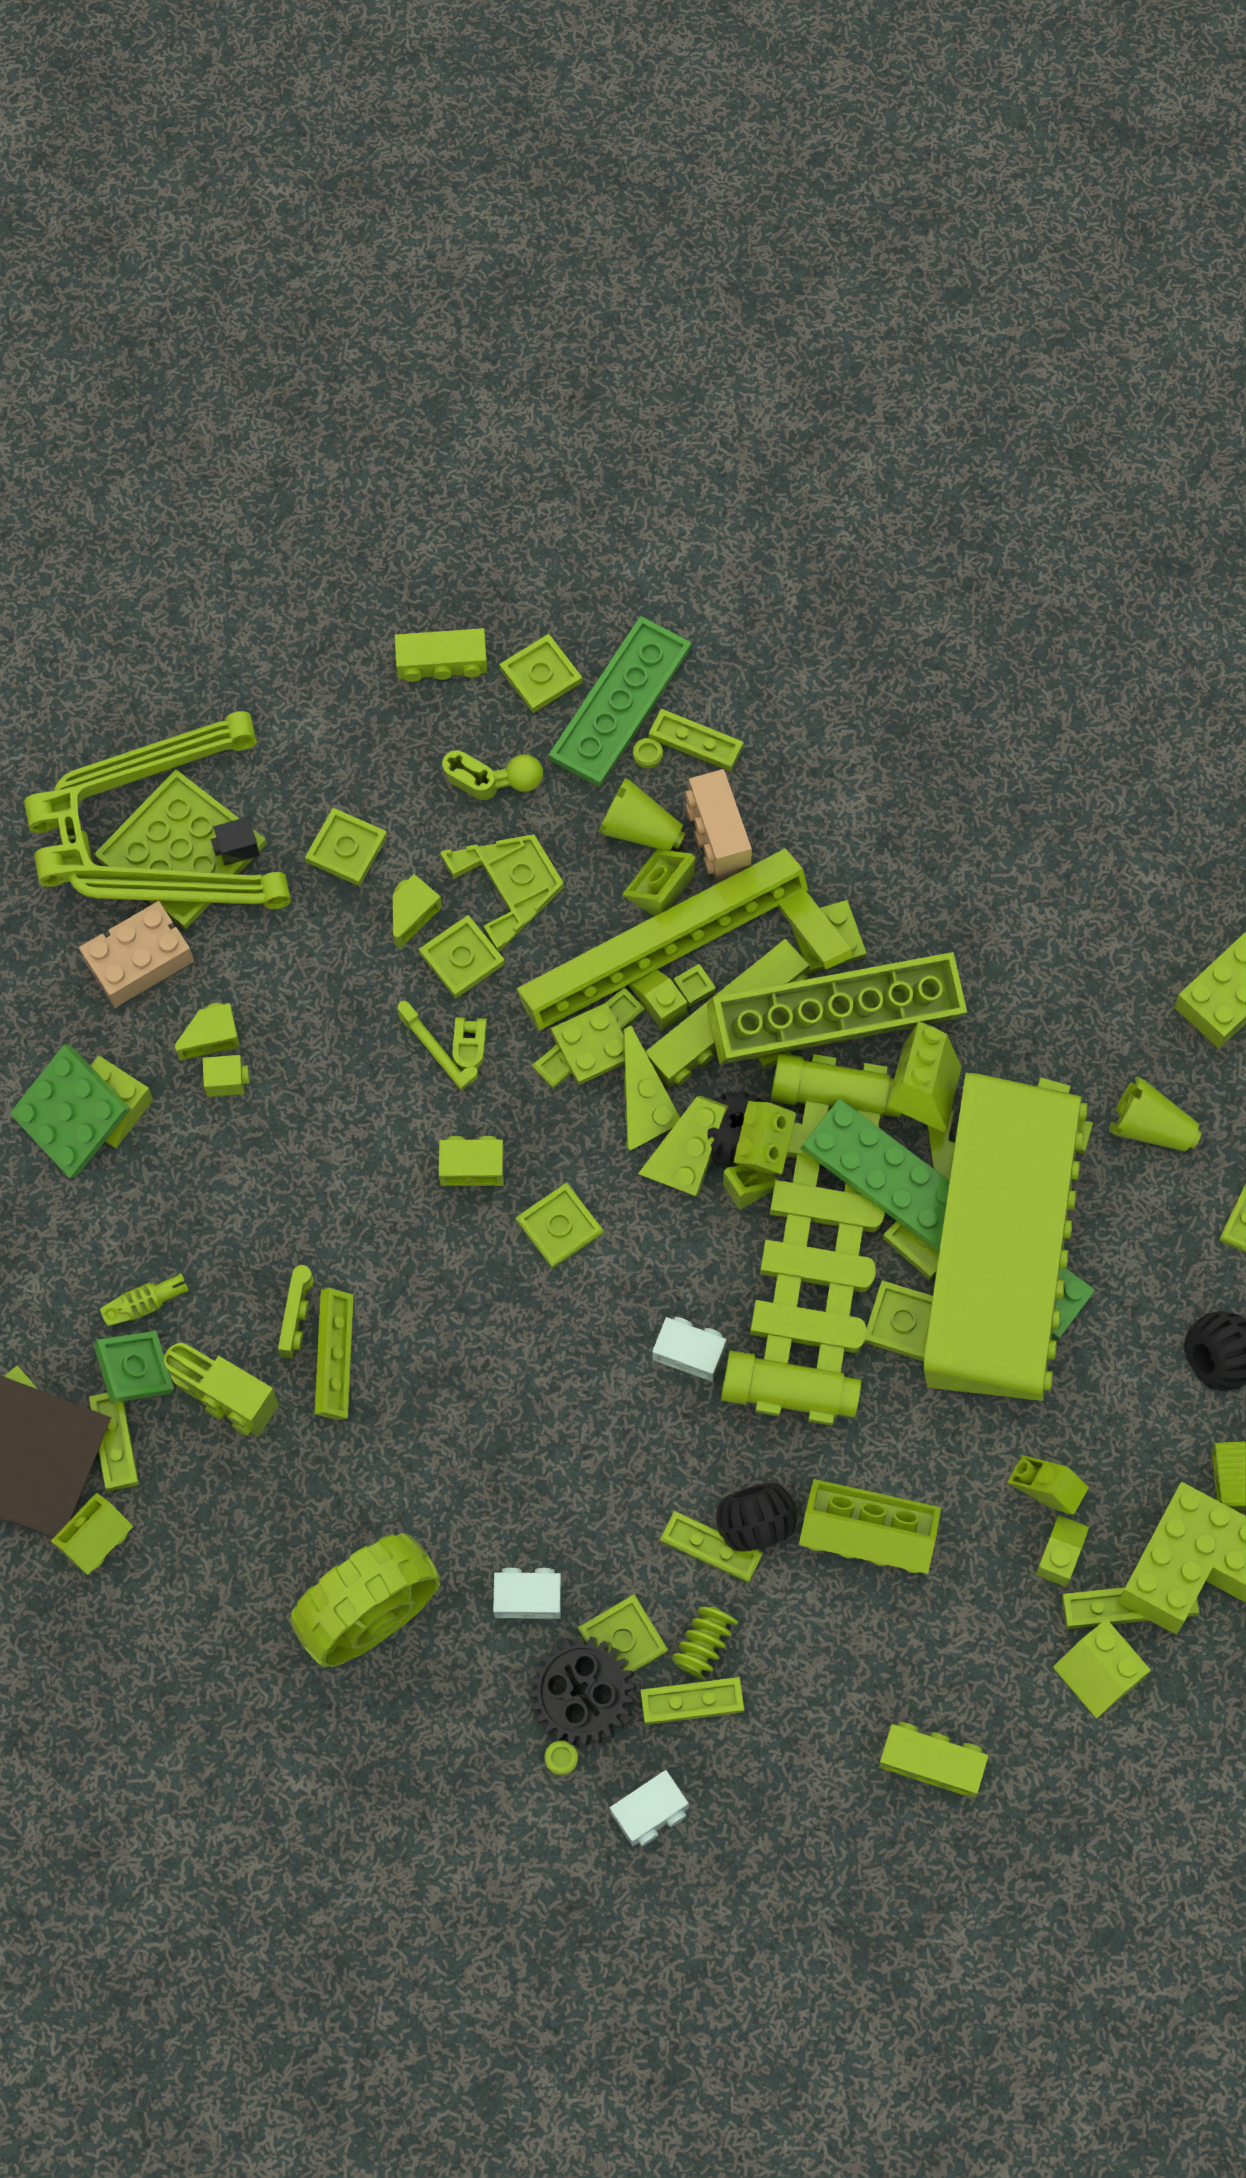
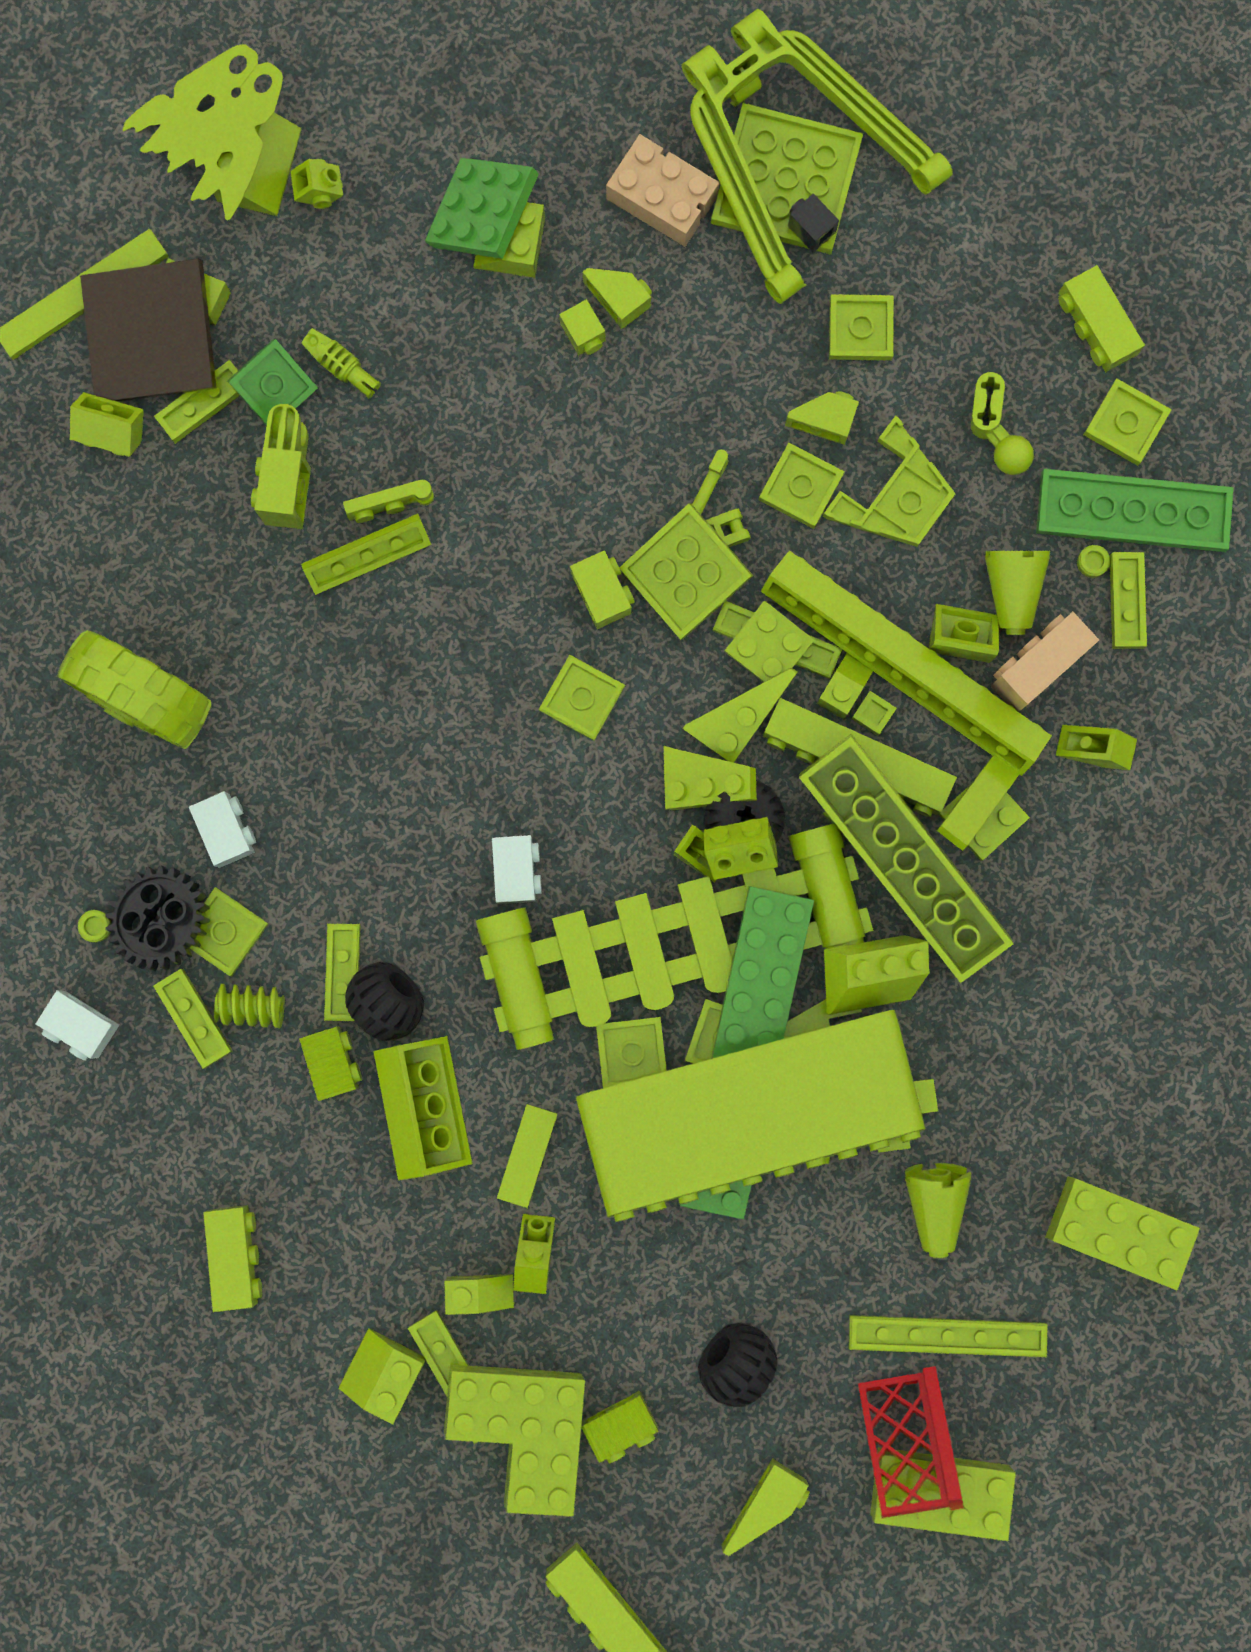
camera: 65 degrees right, 15 degrees up
none -> lime brick [299,1027,362,1101]
none -> lime tile [497,1104,558,1208]
none -> lime plate [619,503,753,640]
none -> lime slope [1056,725,1137,770]

